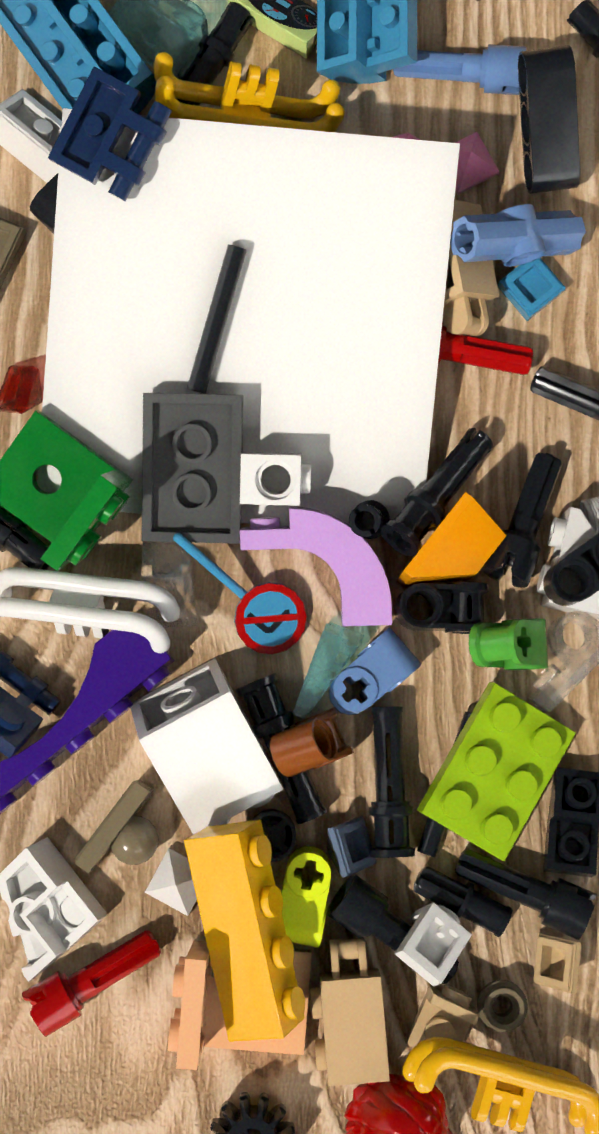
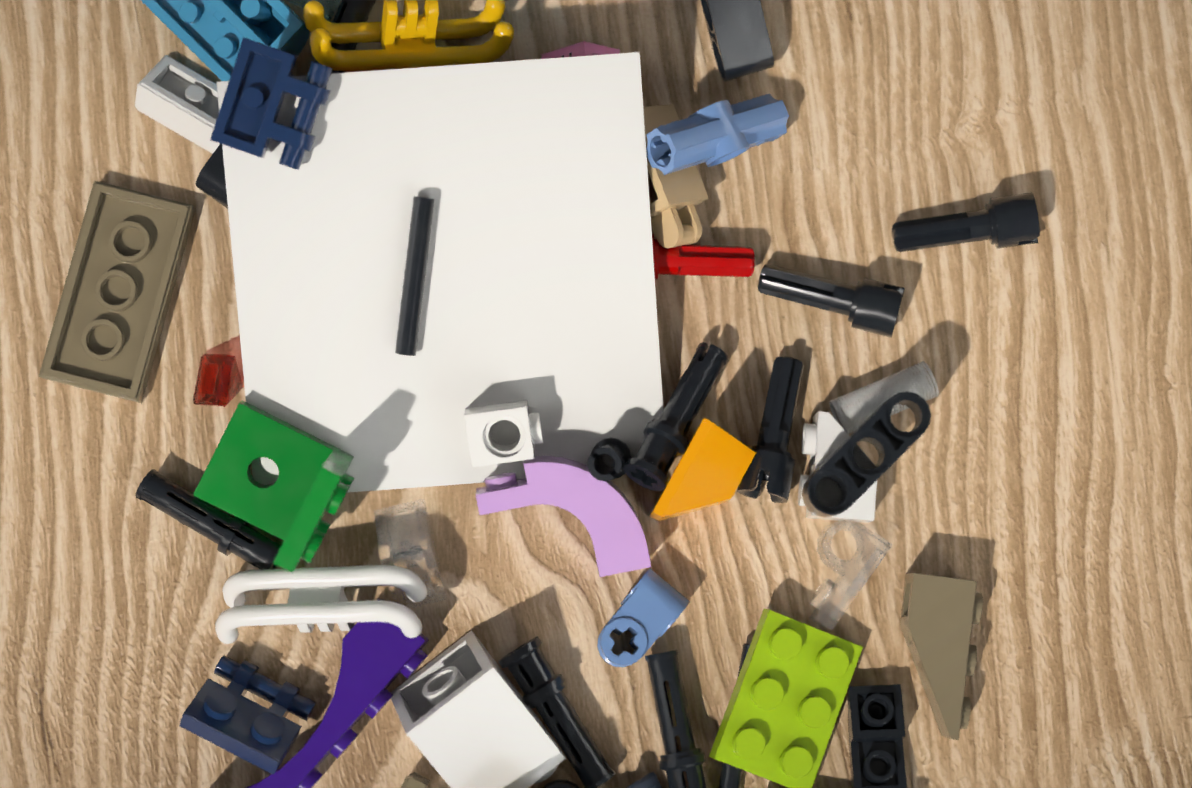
camera: 10 degrees left, 0 degrees up
dark grey plate [142,393,244,544] -> none
piece [173,533,307,655] -> none
dark orange piece [270,707,354,777] -> none
clear light blue slope [293,622,364,719] -> none
black piece [394,582,489,634] -> none
bright pink slope [455,132,499,195] -> none
bright green piece [469,618,548,670] -> none
dark azure tile [497,258,566,321] -> none

